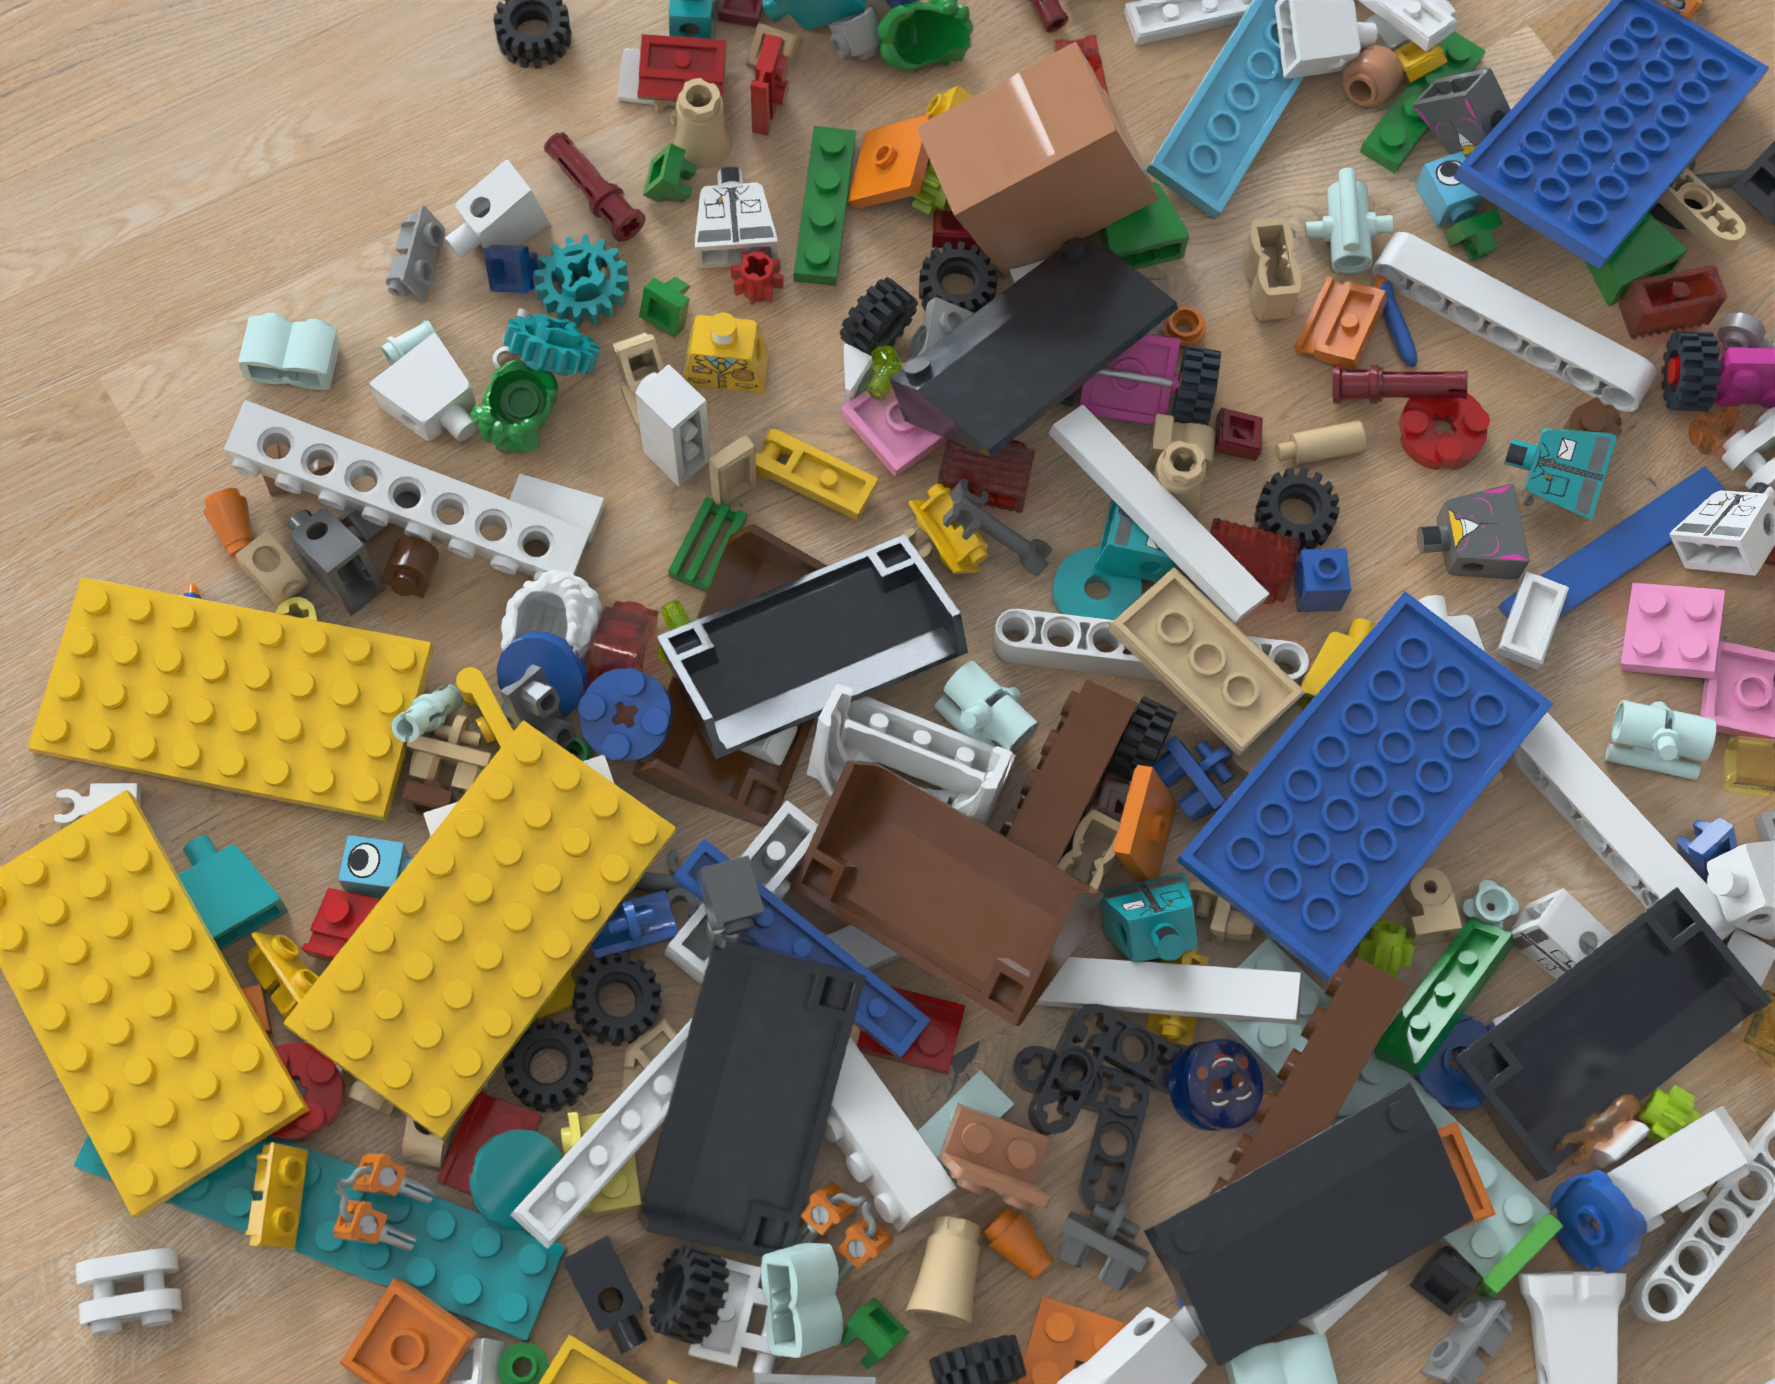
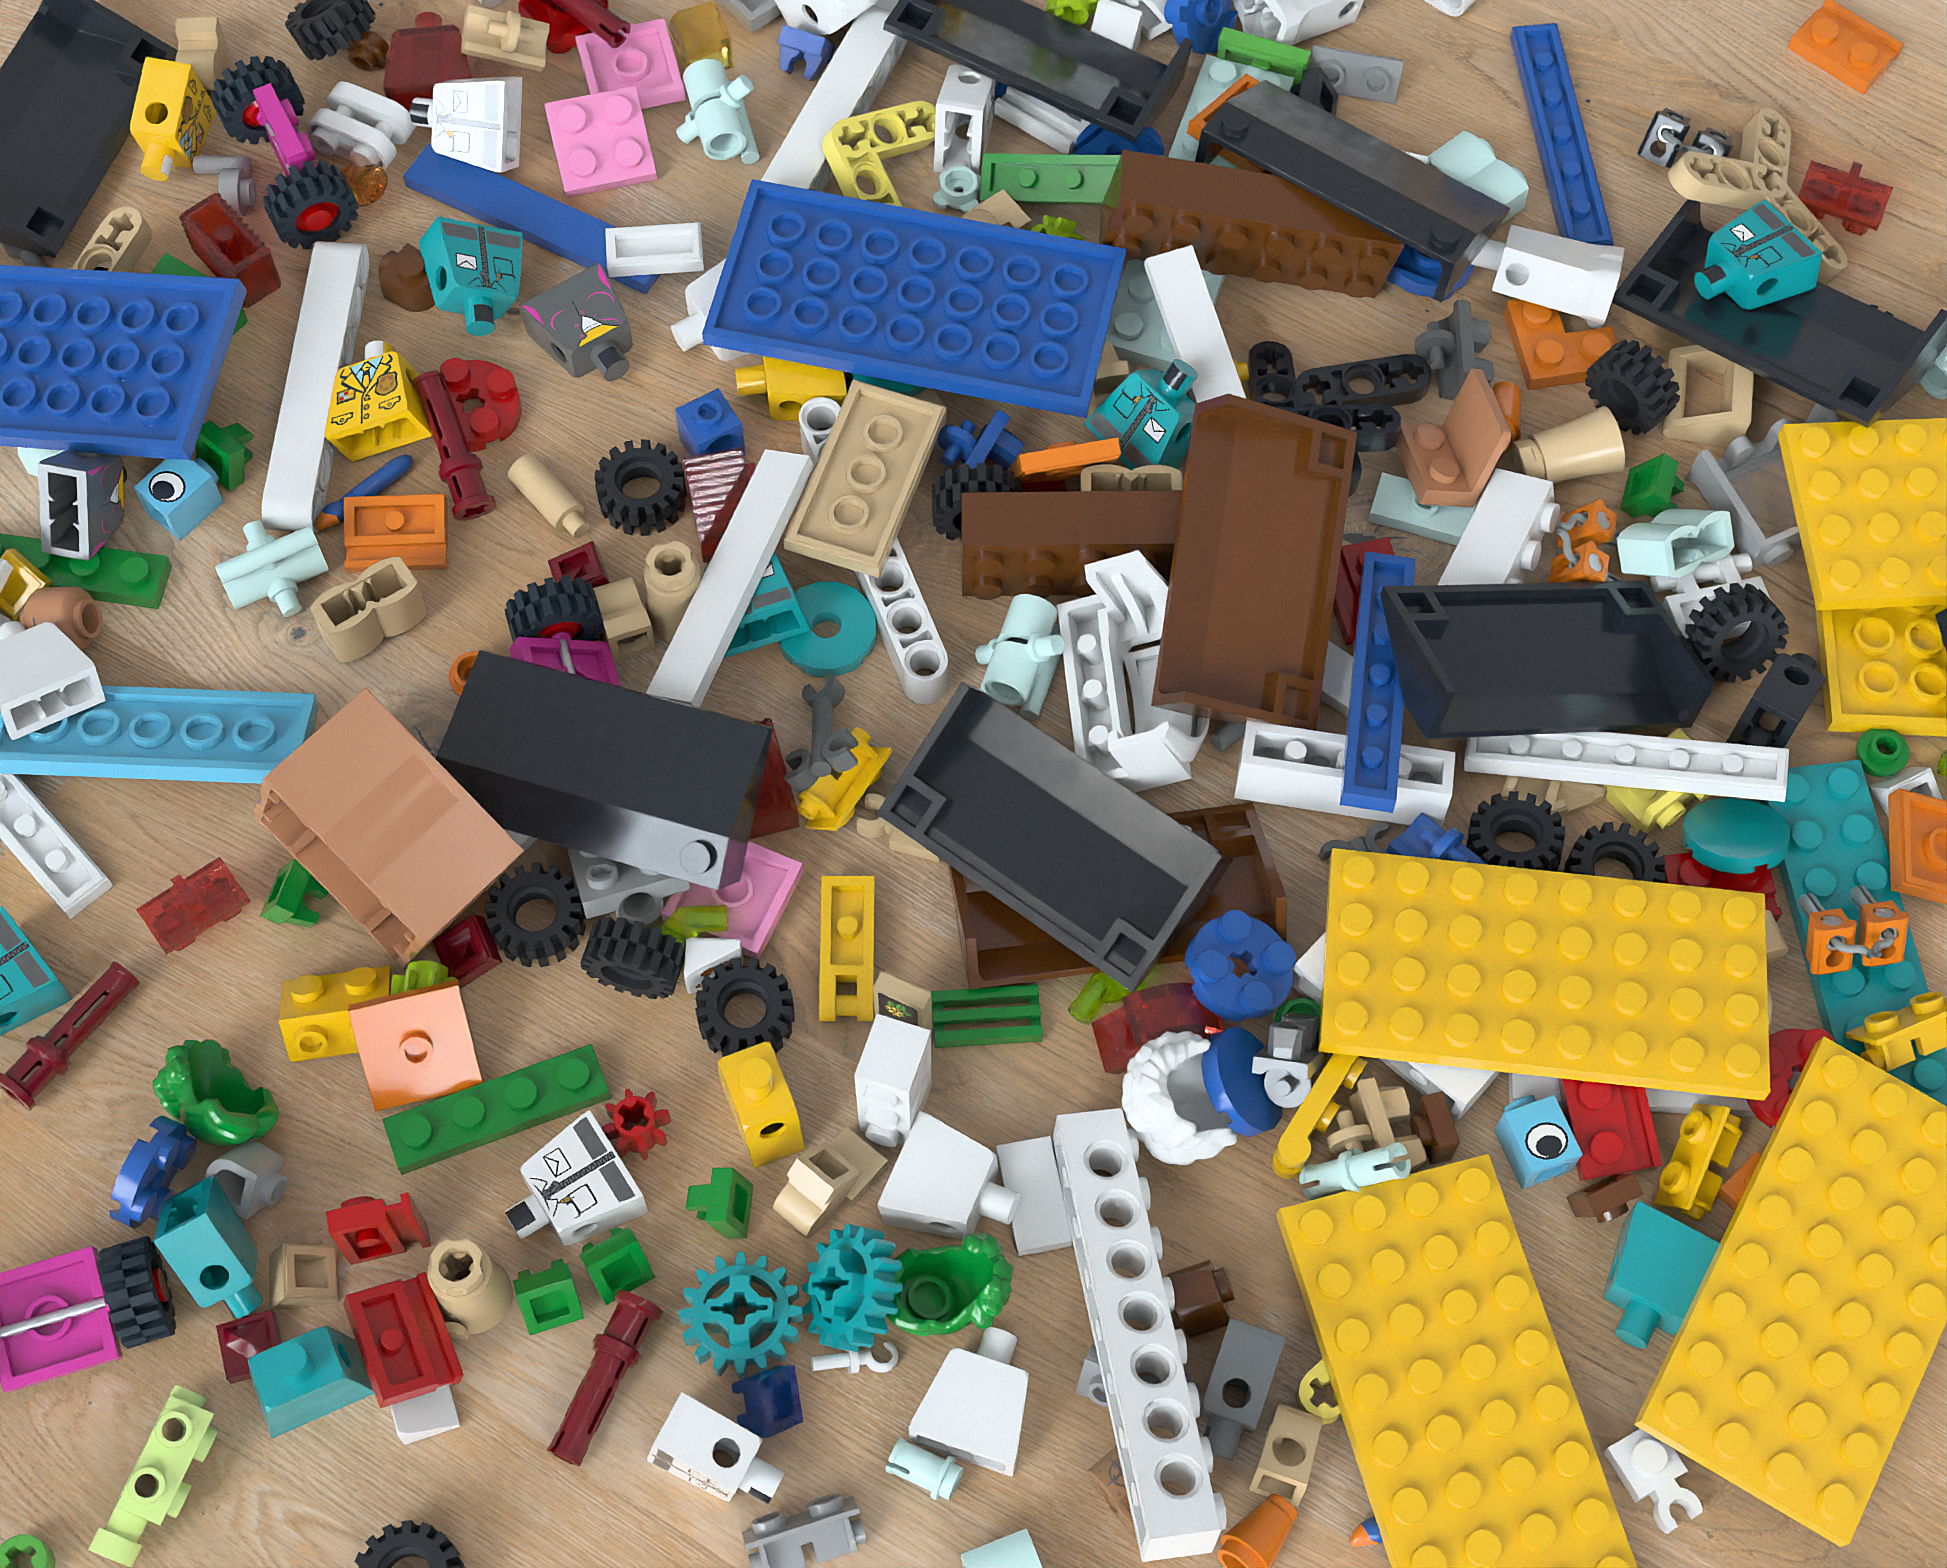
camera: 115 degrees left, 5 degrees down
dark grey brick [696,855,765,936] -> none
clear blue head [1168,1039,1263,1131] -> none
clear orange piece [1556,1094,1640,1166] -> none
none -> yellow torso [325,341,432,462]
none -> green tile [579,1227,655,1305]
none -> black tyre [695,958,795,1057]
none -> light yellow beam [822,101,936,207]
none -> white torso [877,1111,1020,1240]
none -> reddish brown plate [1566,1174,1643,1223]

